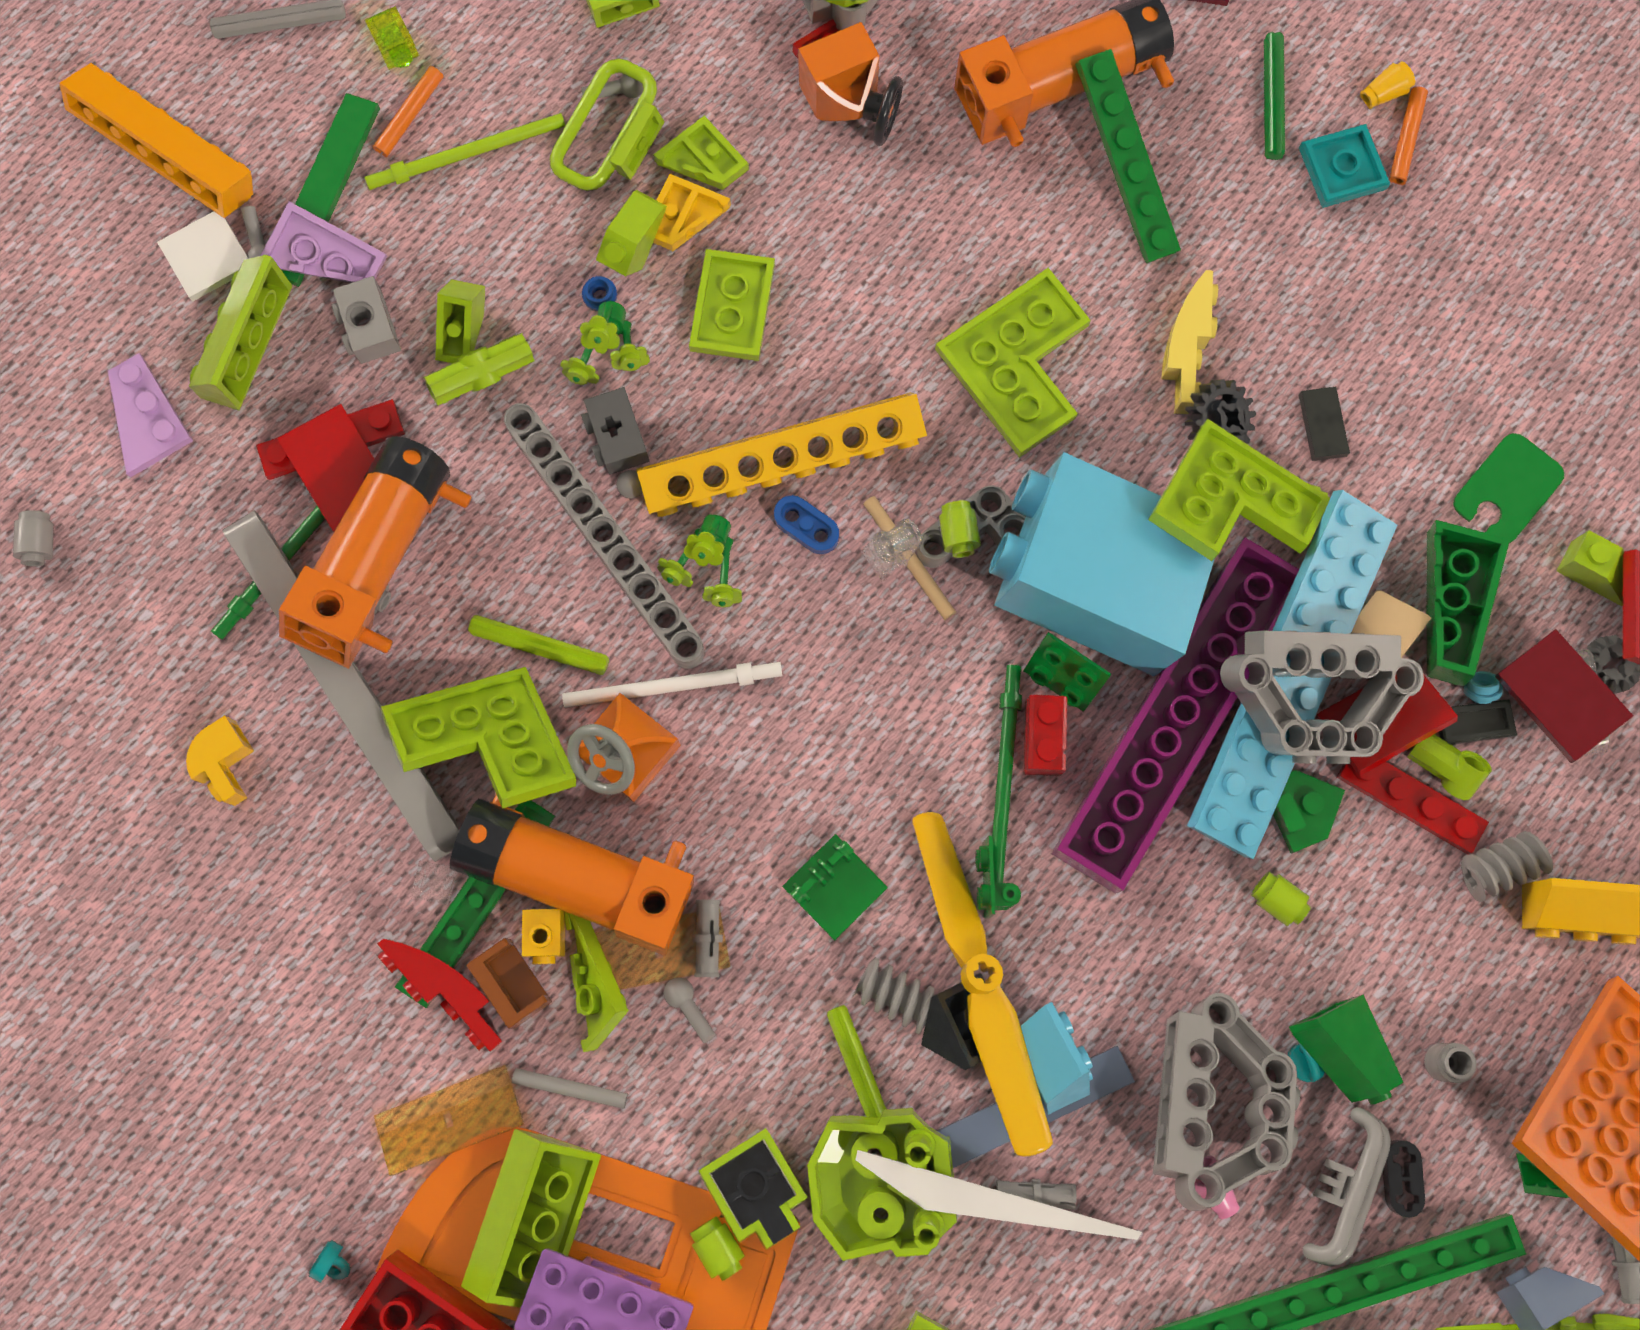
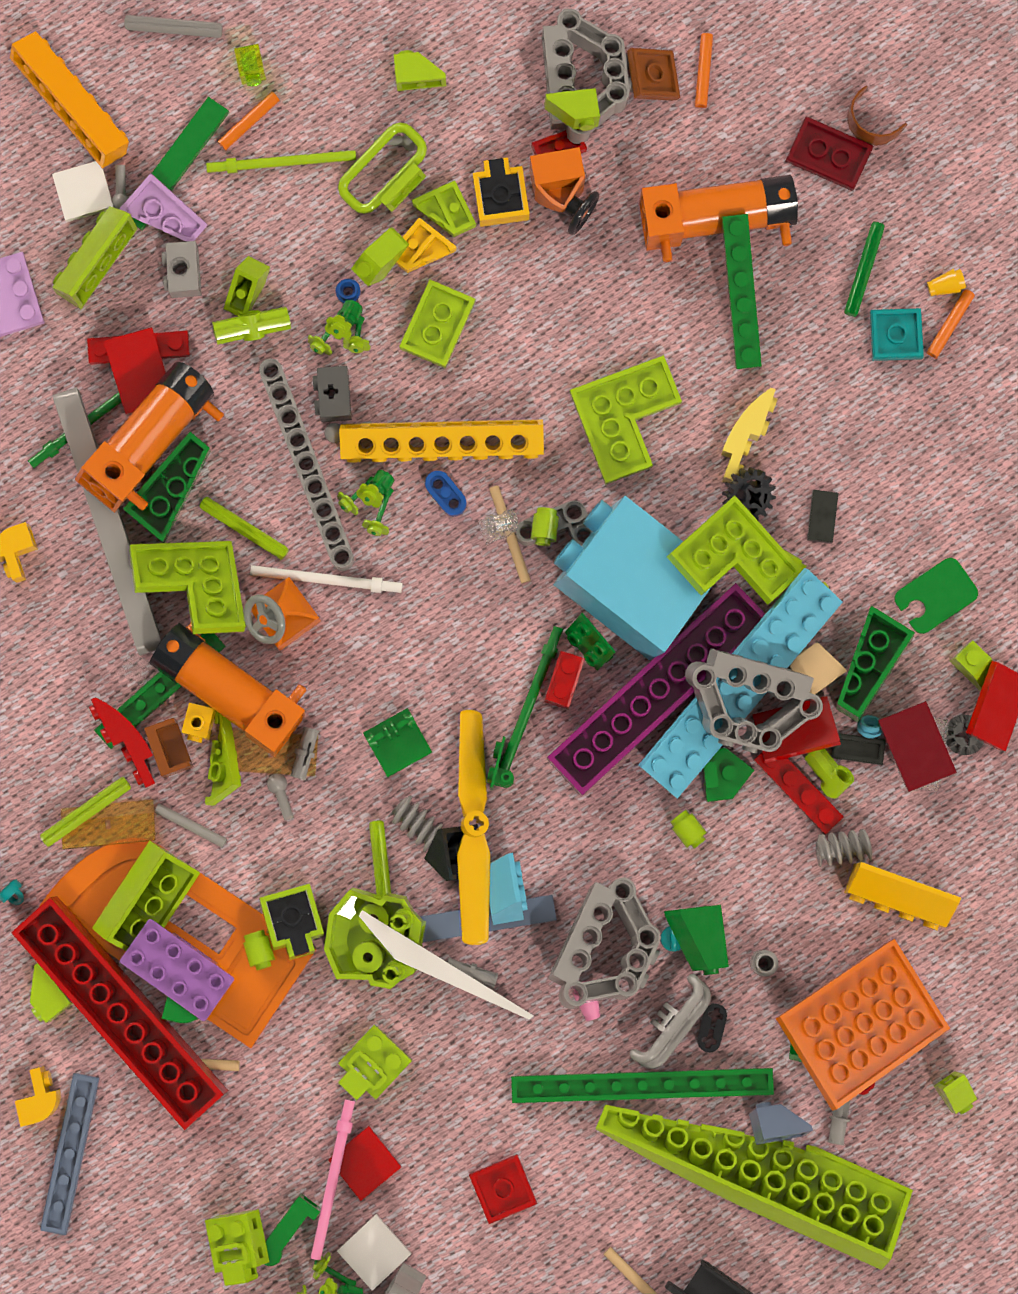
camera: 15 degrees right, 5 degrees up
none -> lime axle [40,777,131,847]
none -> green wedge [123,432,211,543]
none -> piece [473,157,529,227]

